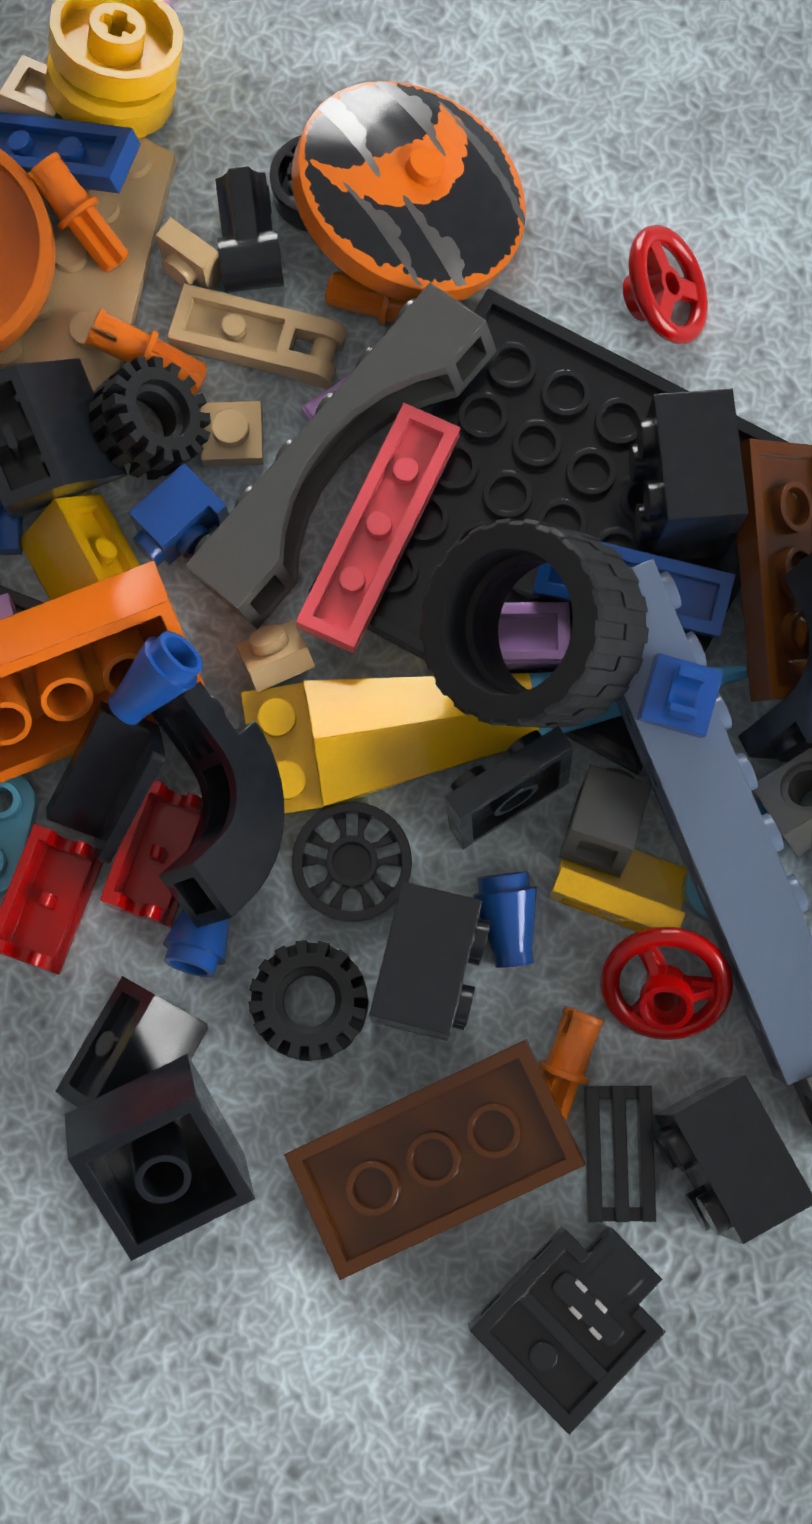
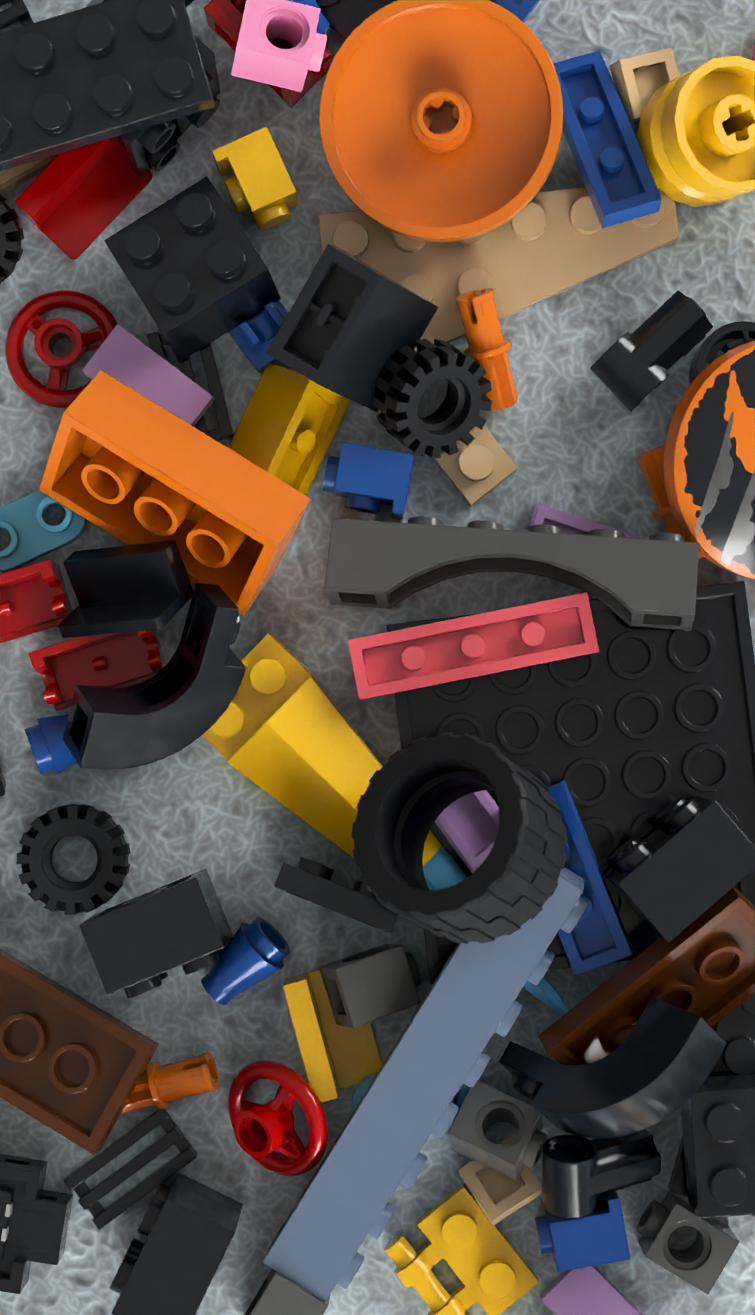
camera: 55 degrees right, 10 degrees up
orange axle [26,152,129,273] -> none
blue cone [108,631,203,725] -> none
tan plate [155,217,222,290] -> none
tan plate [167,283,347,389] -> none
tan plate [235,620,315,693] -> none
black wheel [292,802,412,922] -> none
blue tile [637,653,724,738] -> none

